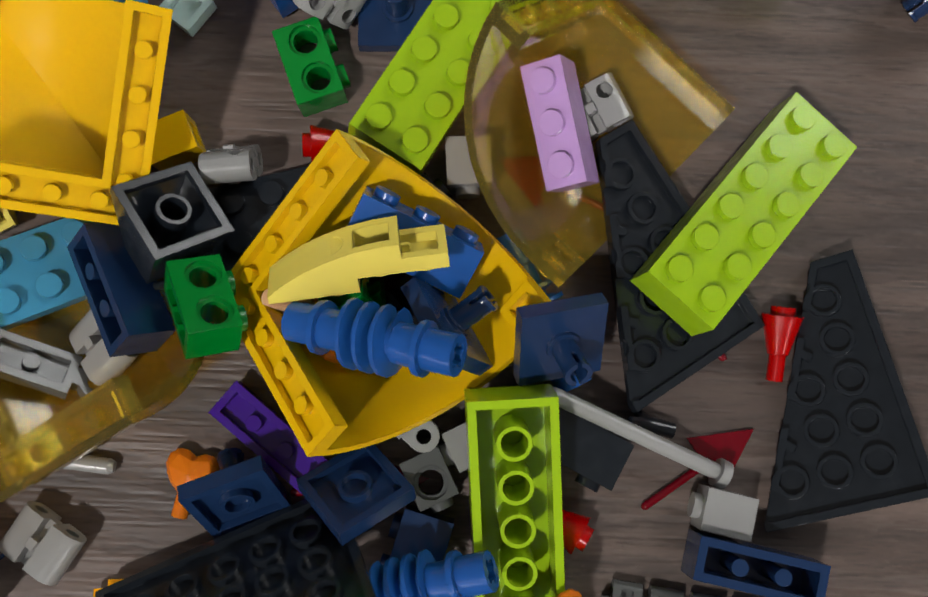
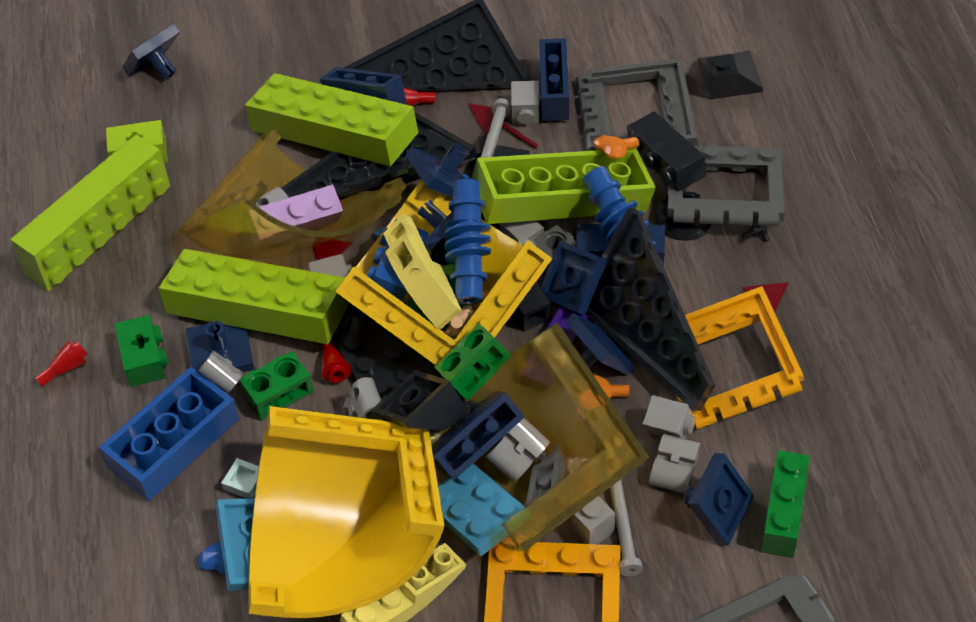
camera: 100 degrees left, 30 degrees down
none -> dark blue brick [320,67,407,105]
none -> light grey brick [643,395,695,439]

